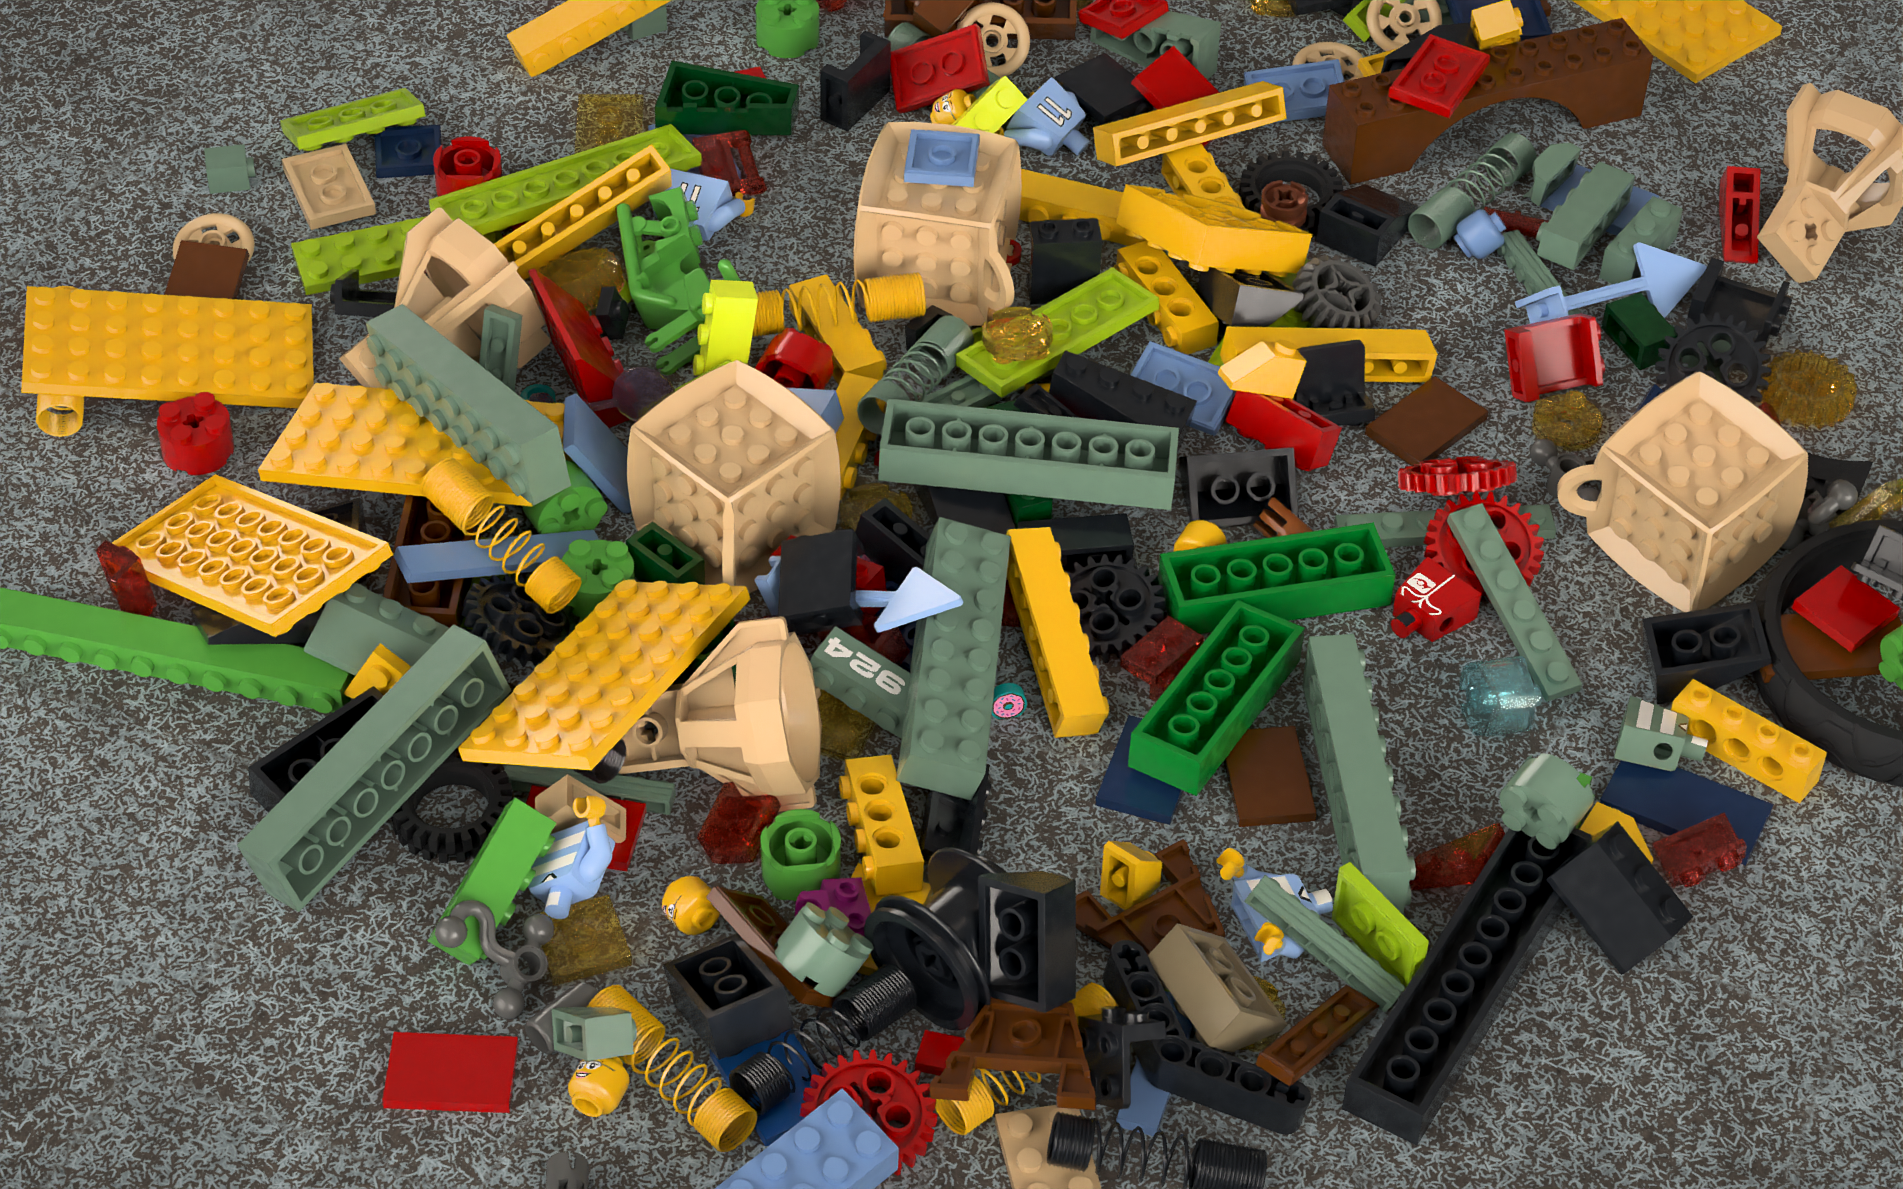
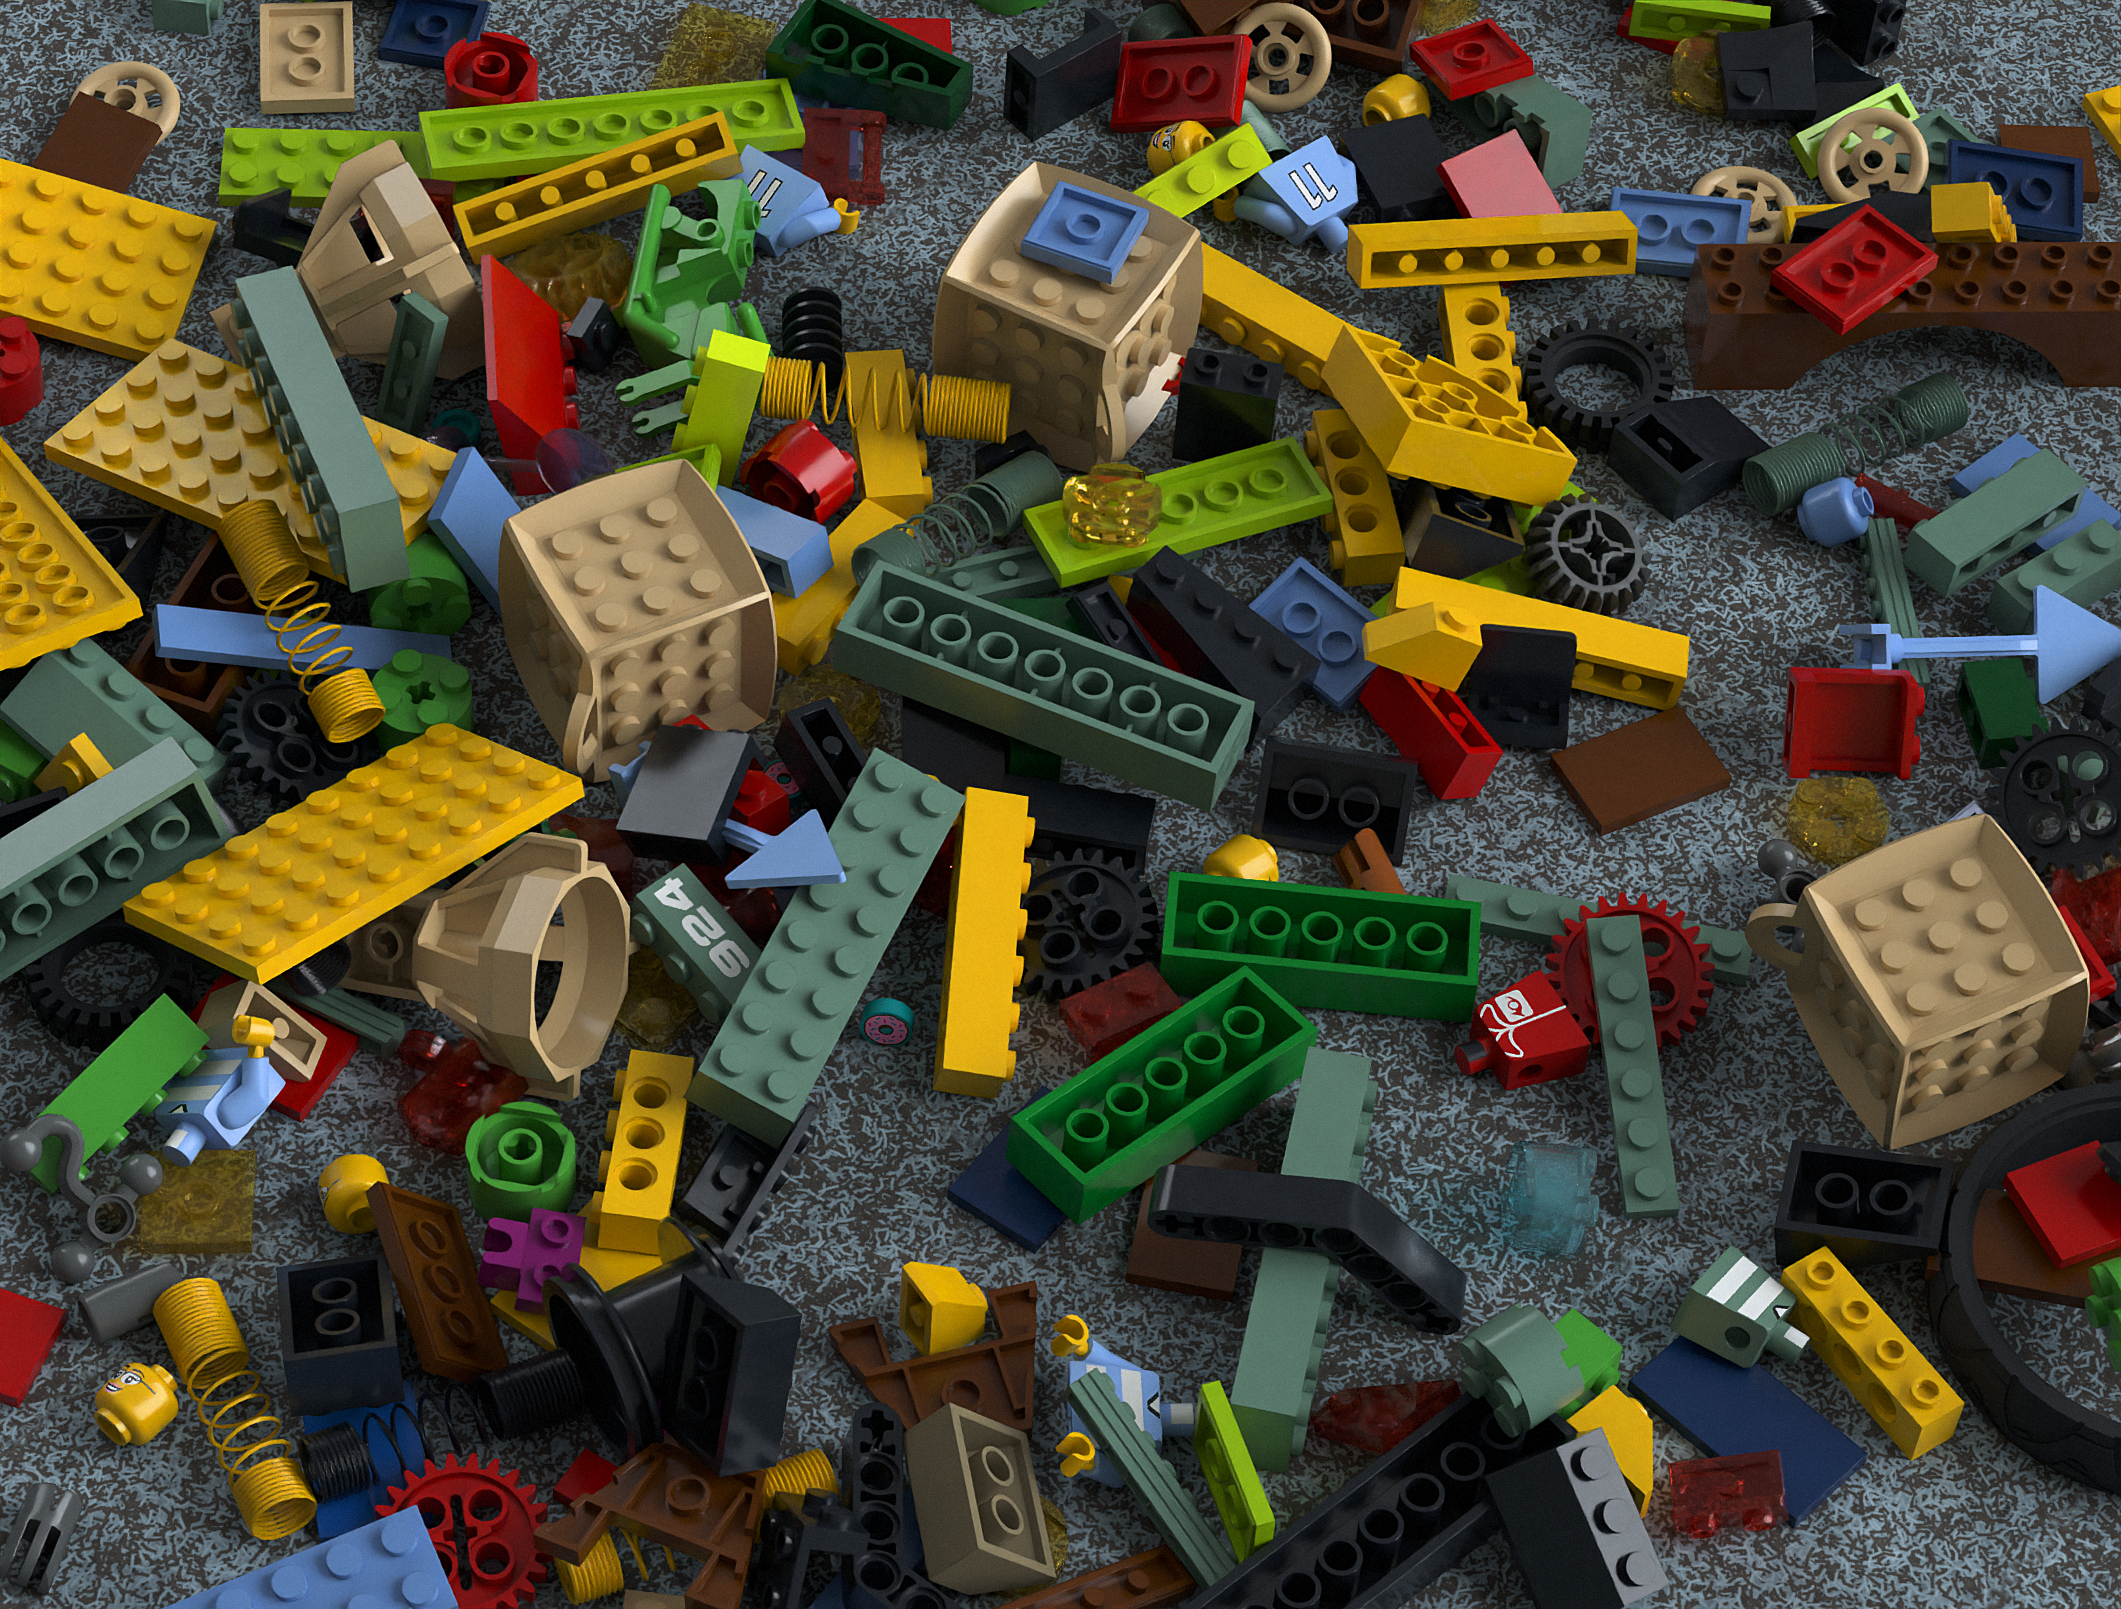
camera: 15 degrees right, 5 degrees up
sand green slope [551,1007,637,1061] -> none
dark green brick [626,521,705,585] -> none
sand green brick [774,902,874,997] -> none
copper wheel [1260,180,1309,228] -> none
red gear [1398,456,1517,496] -> none
sand green slope [1523,143,1581,206] -> none
none -> clear red tile [397,1029,454,1075]
none -> black piece [782,286,843,394]
none -> black beam [1147,1164,1467,1335]
none -> yellow head [1362,74,1431,126]

